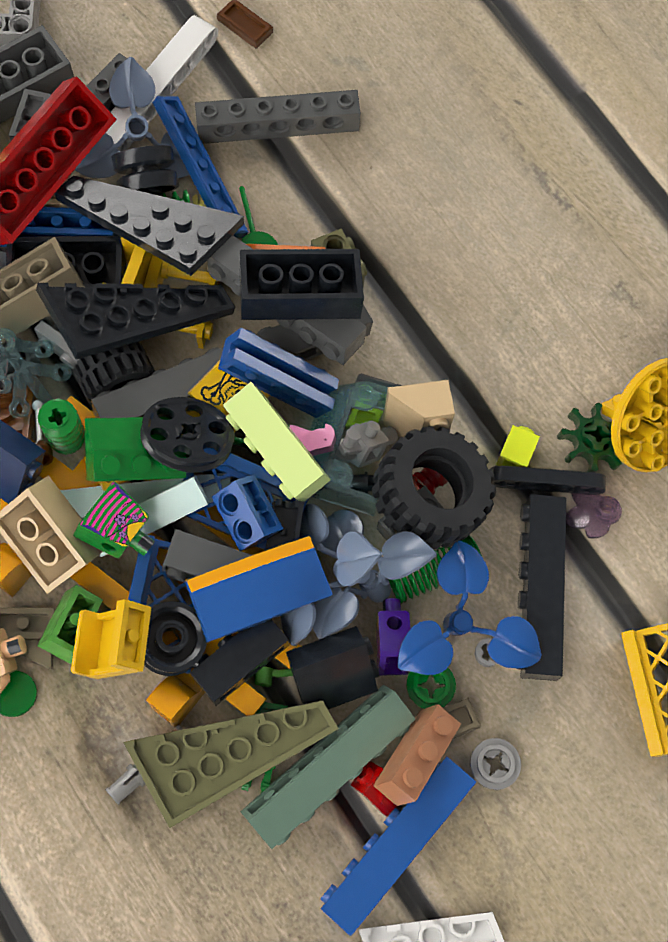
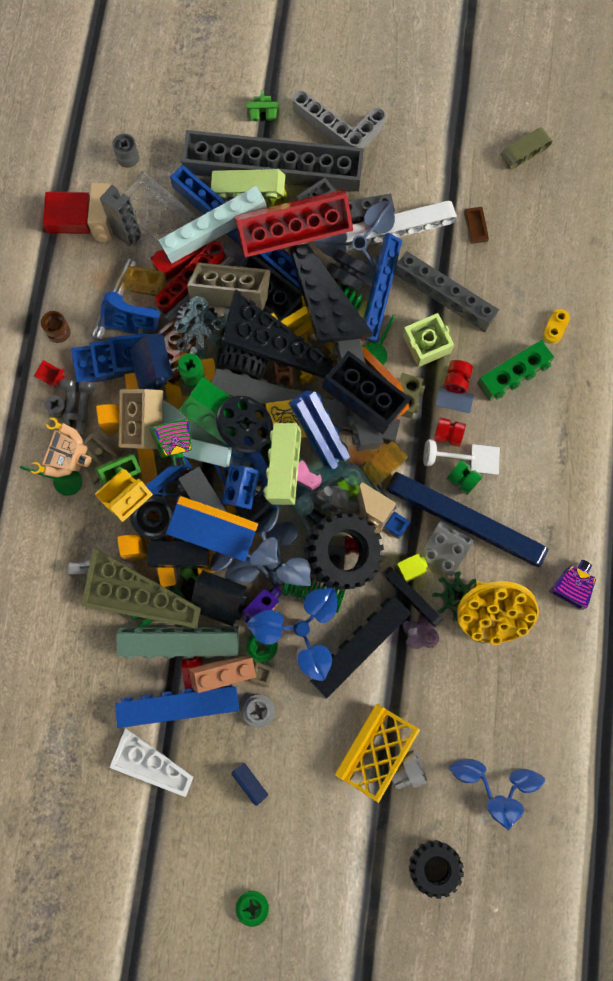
camera: 45 degrees right, 5 degrees up
none -> dark blue slope [231,763,268,806]
none -> nougat beam [274,362,294,389]
none -> clear yellow brick [362,441,408,486]
none -> blue tile [384,511,410,539]
none -> dark blue beam [386,472,549,567]
none -> yellowish green brick [402,313,454,367]
none -> light grey bracket [419,520,474,576]
none -> white piece [423,439,500,475]
none -> red wheel [434,417,466,447]
none -> sand blue sticker [435,387,474,413]
none -> red wheel [443,360,473,394]
none -> green wheel [446,460,483,495]
none -> green brick [477,340,555,401]
none -> yellow plate [543,309,570,344]

